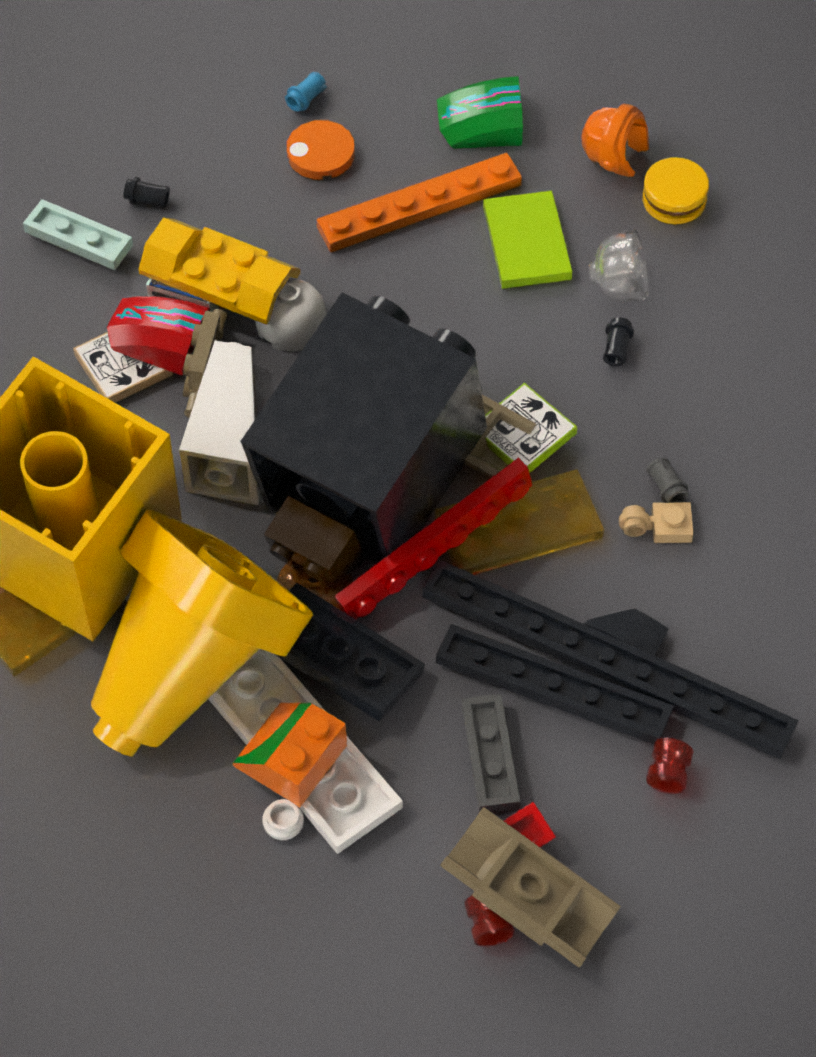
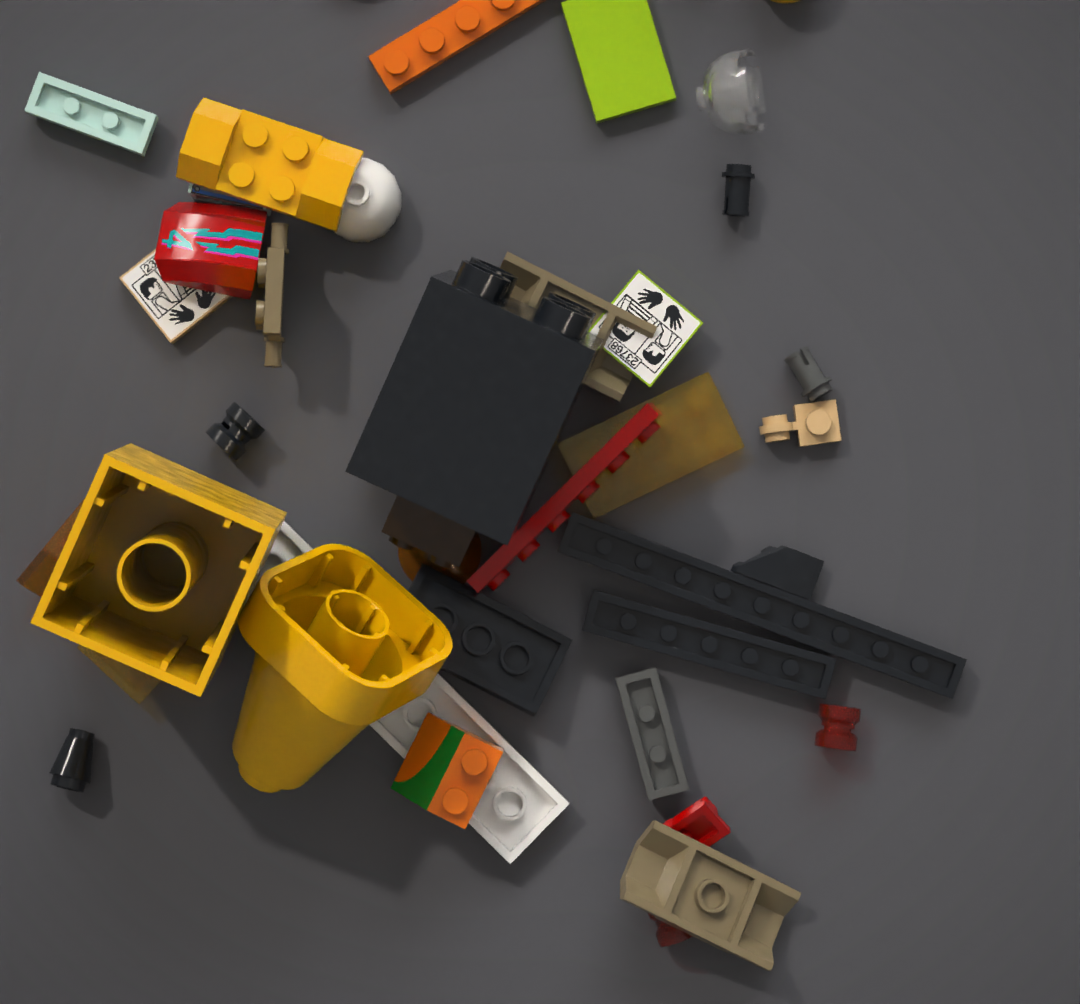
camera: 10 degrees left, 30 degrees up
black pin [123,177,170,209] -> none
white slope [179,341,260,505] -> none
white plate [263,799,304,840] -> none

